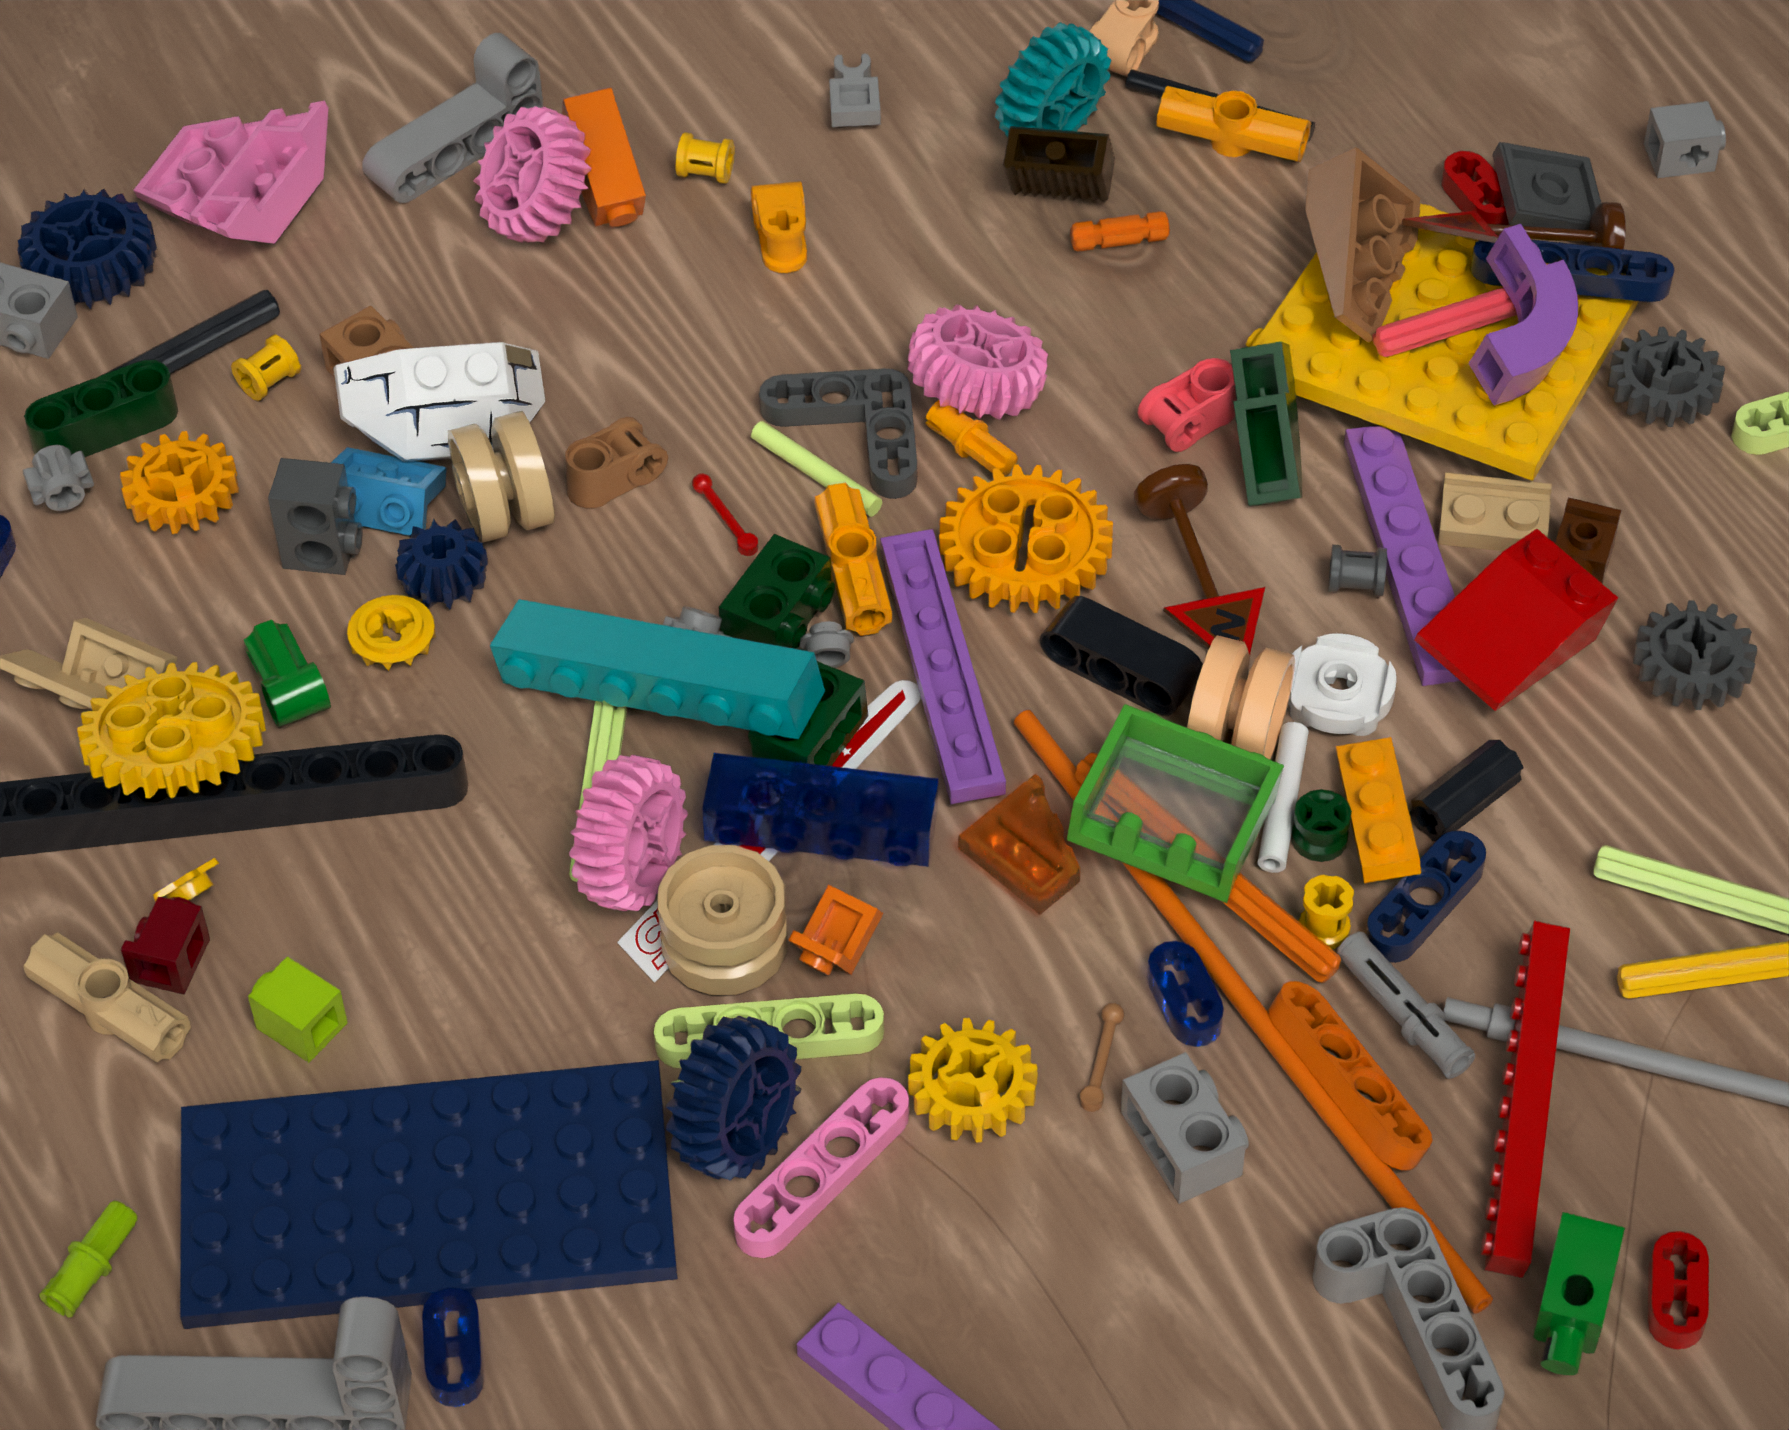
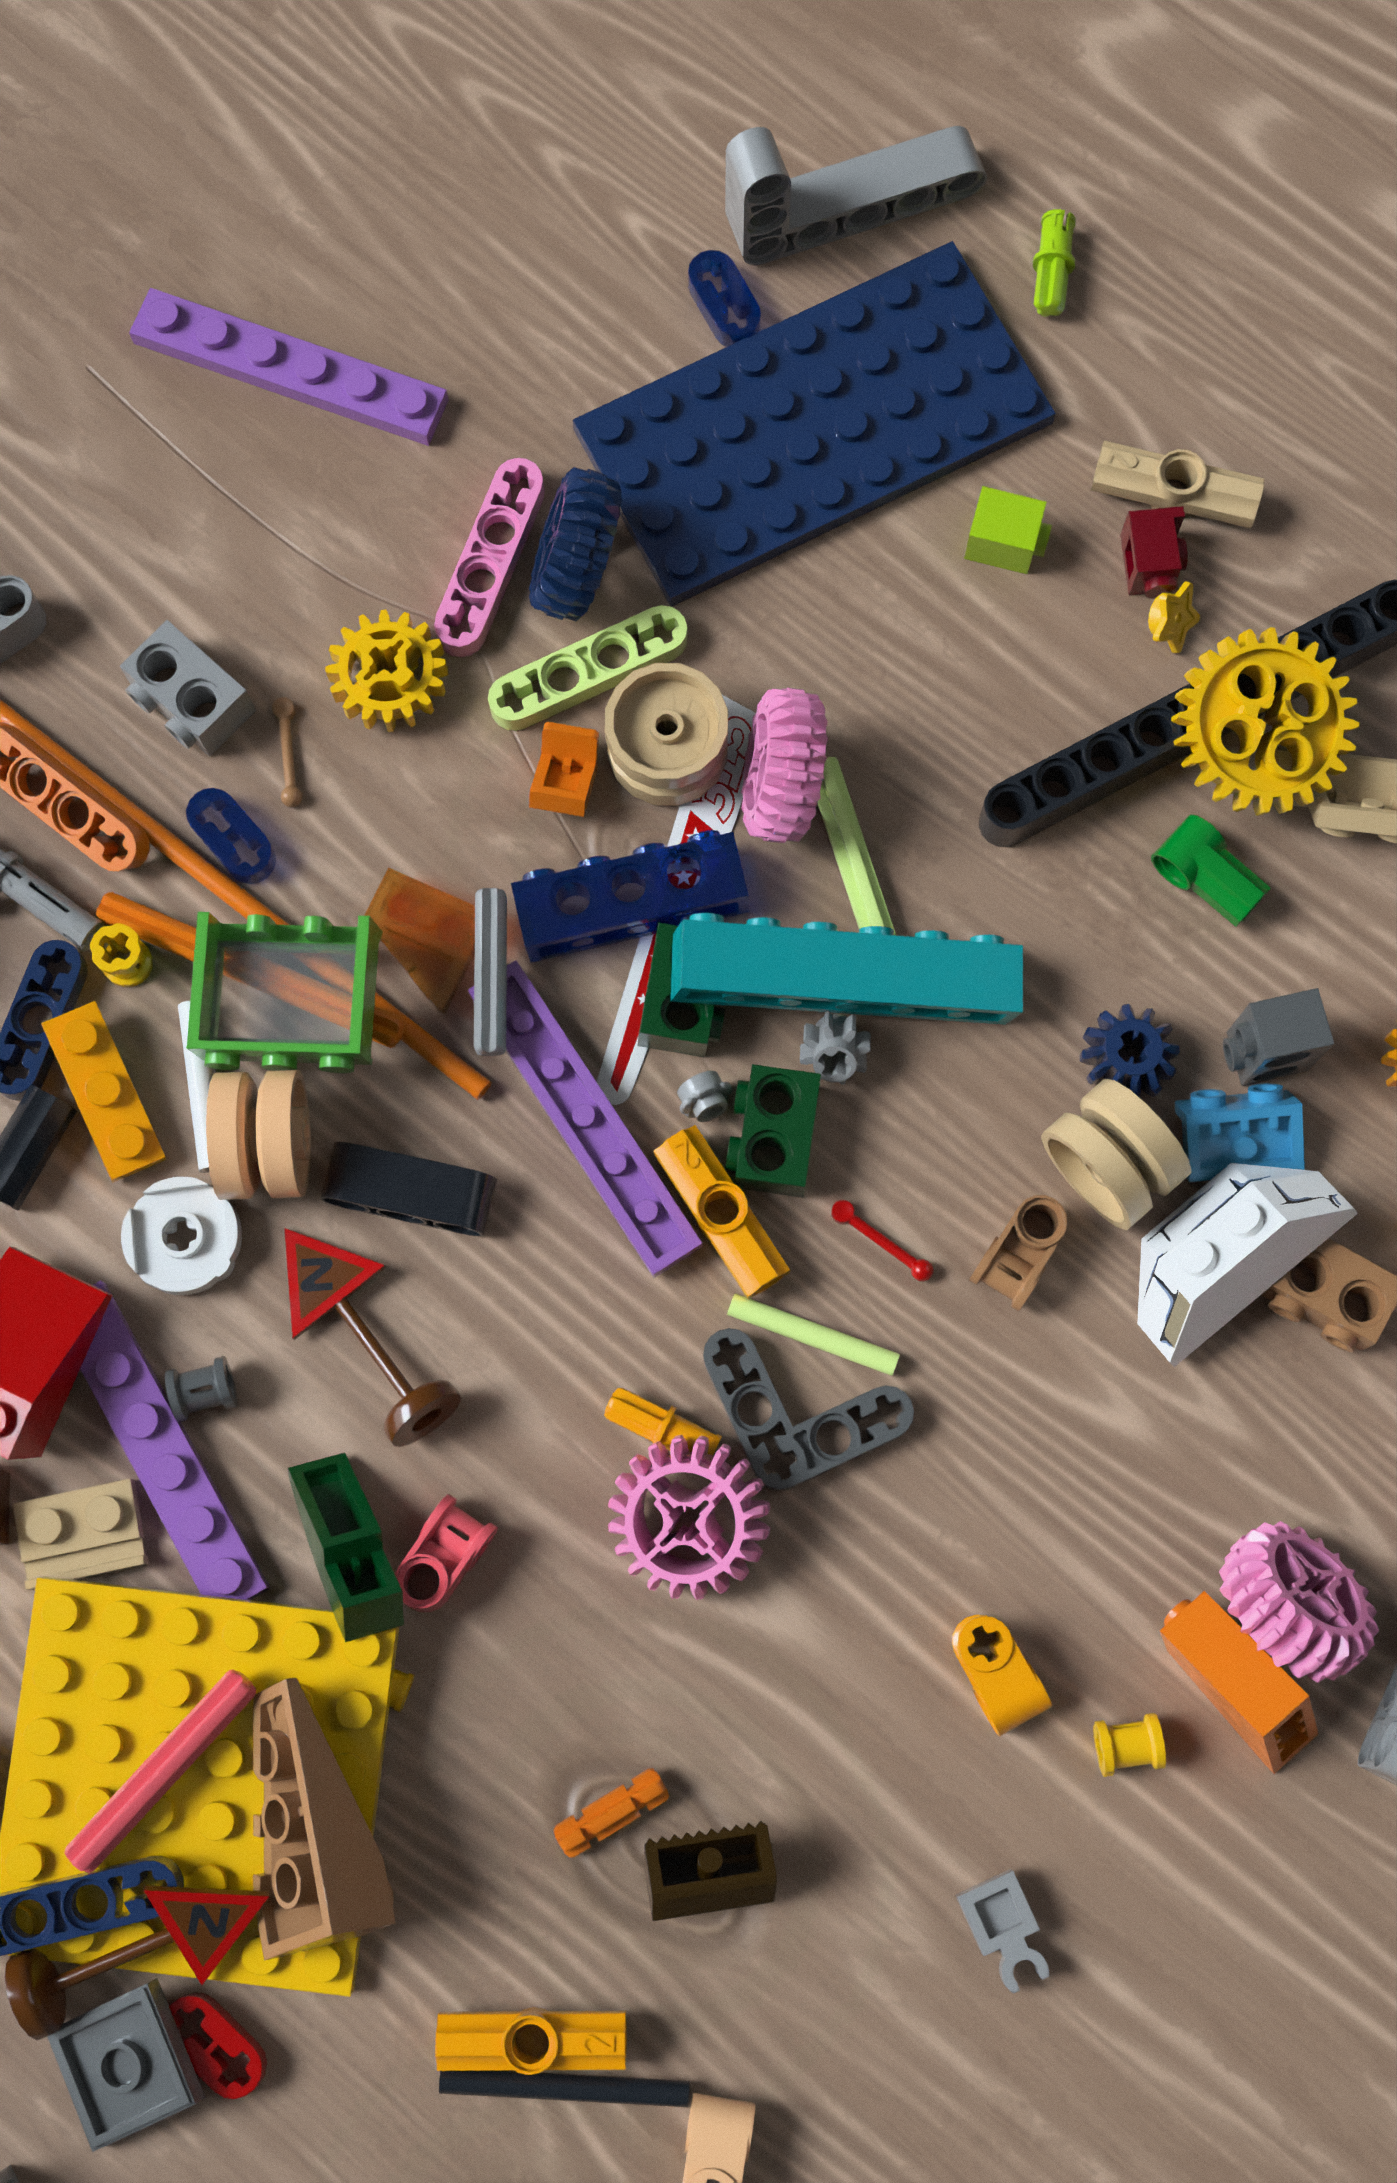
camera: 160 degrees right, 25 degrees up
yellow gear [347,595,436,671] -> none
light orange gear [939,464,1113,613] -> none
teal gear [995,22,1111,138] -> none
dark green wheel [1291,789,1352,862] -> none
medium lavender arch [1468,224,1578,406] -> none
none -> light grey axle [474,888,507,1056]

